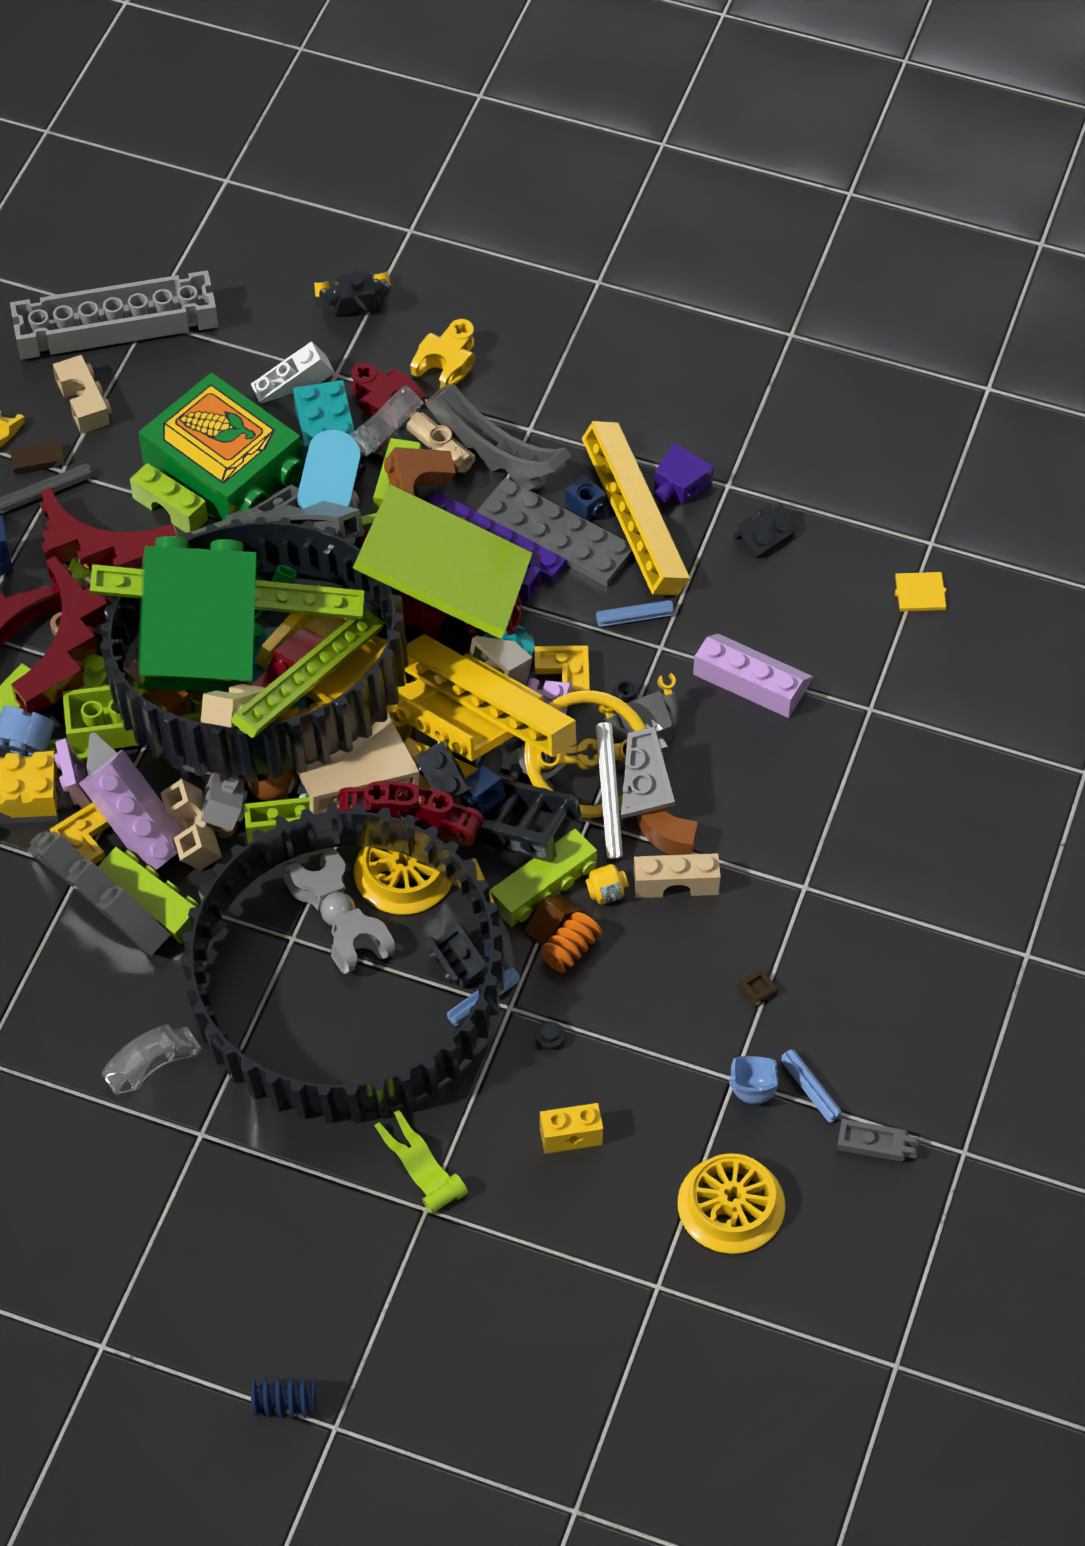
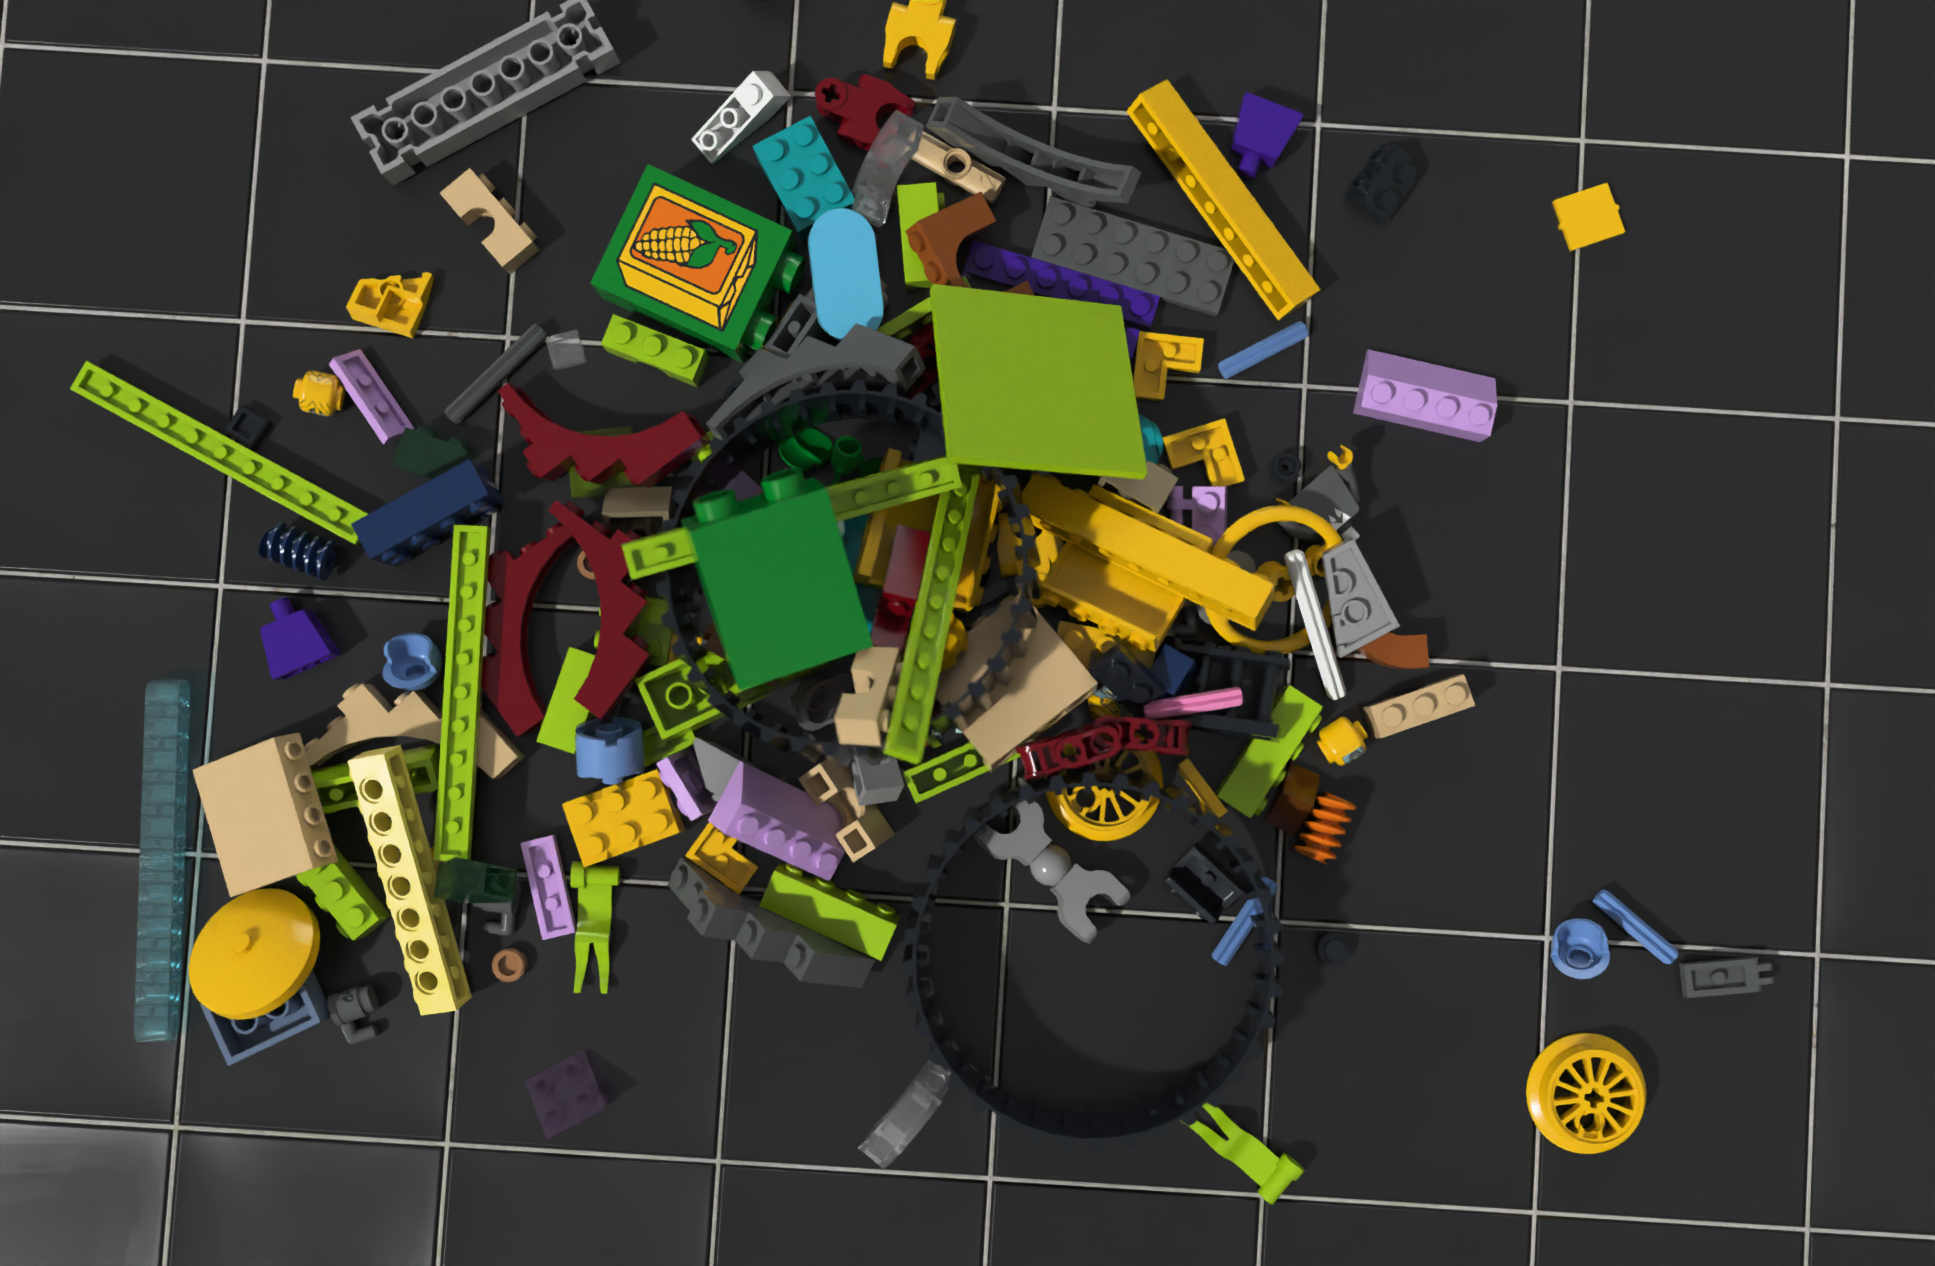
camera: 15 degrees left, 30 degrees up
dark brown tile [10,440,65,474] -> none
yellow brick [540,1103,603,1154] -> none
dark blue brick [565,475,606,521] -> none
dark brown tile [738,968,779,1008] -> none
none -> clear tile [546,329,587,371]
none -> yellow plate [1133,331,1204,402]
none -> bright pink axle [1143,687,1243,720]

